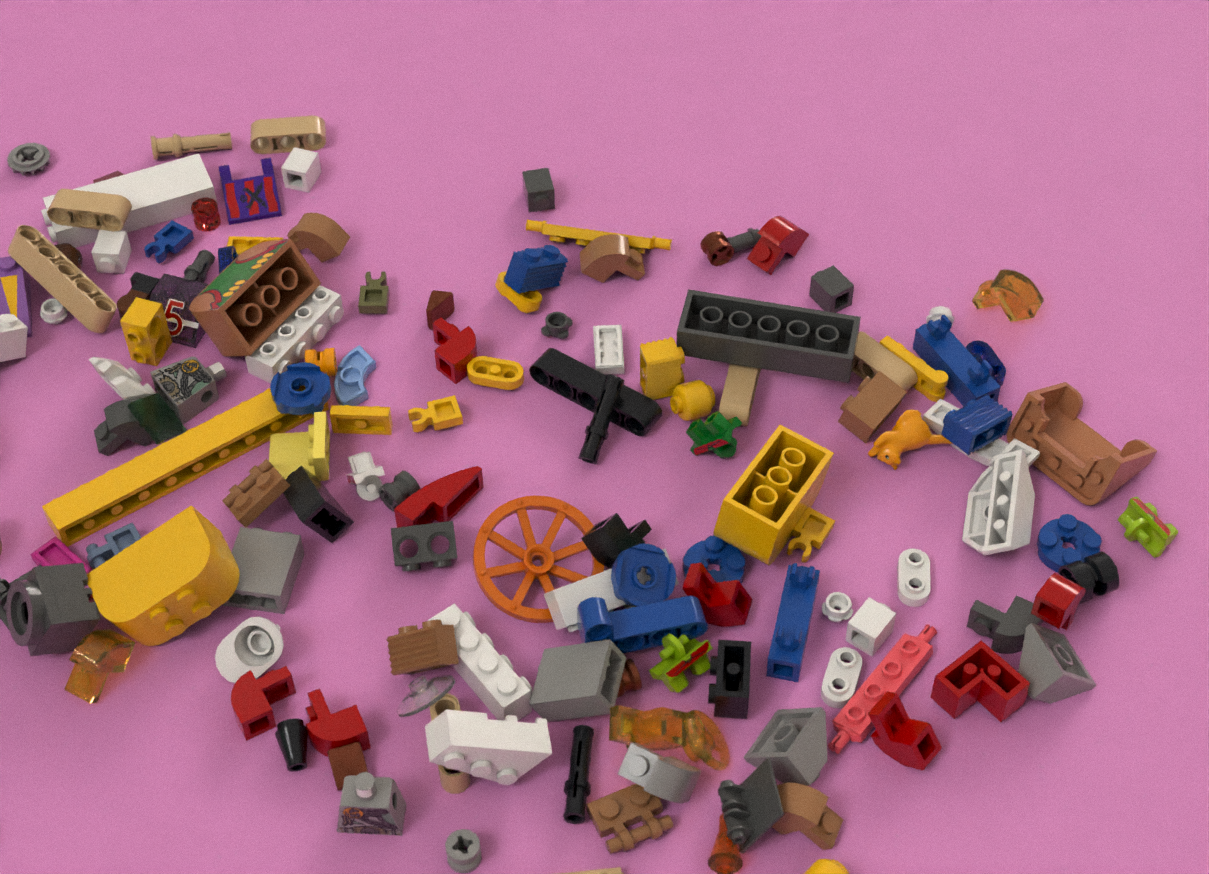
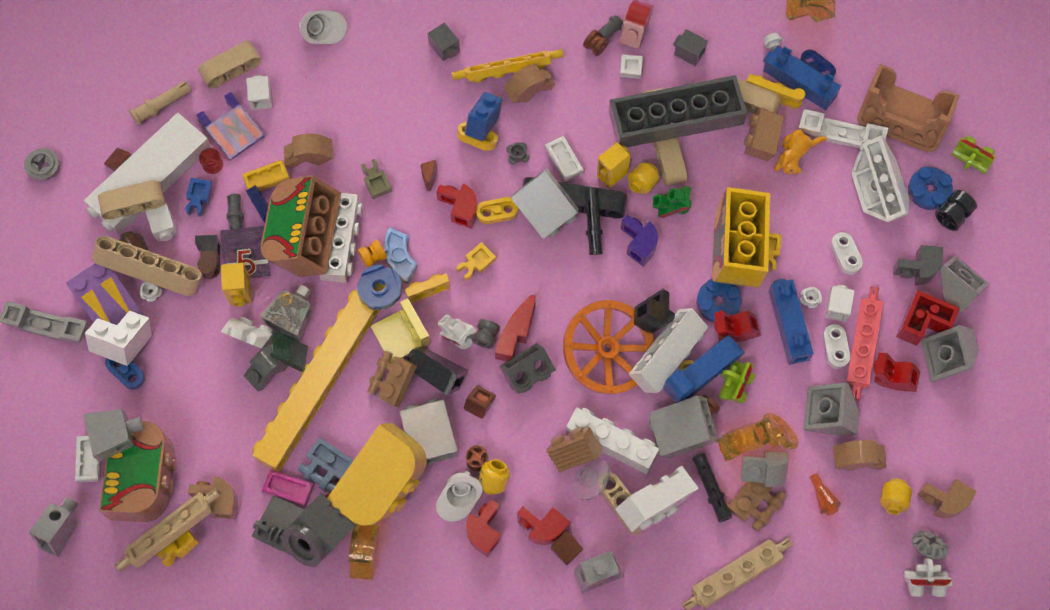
camera: 25 degrees left, 20 degrees up
black cone [275,719,308,772] -> none
light grey wheel [445,829,482,874] -> none
blue plate [611,544,676,607] -> none
black brick [708,640,751,719] -> none
dark grey hinge [718,758,784,854] -> none
blue brick [941,395,1013,455] -> none
red brick [1031,572,1085,630] -> none
none -> white piece [299,10,347,44]
none -> copper slope [464,385,496,419]
none -> copper wheel [466,445,489,472]
none -> yellow head [478,459,510,495]
none -> light grey brick [511,168,579,239]
none -> white plate [620,54,643,79]
none -> dark purple brick [620,215,658,267]
none -> light grey slope [921,325,979,382]

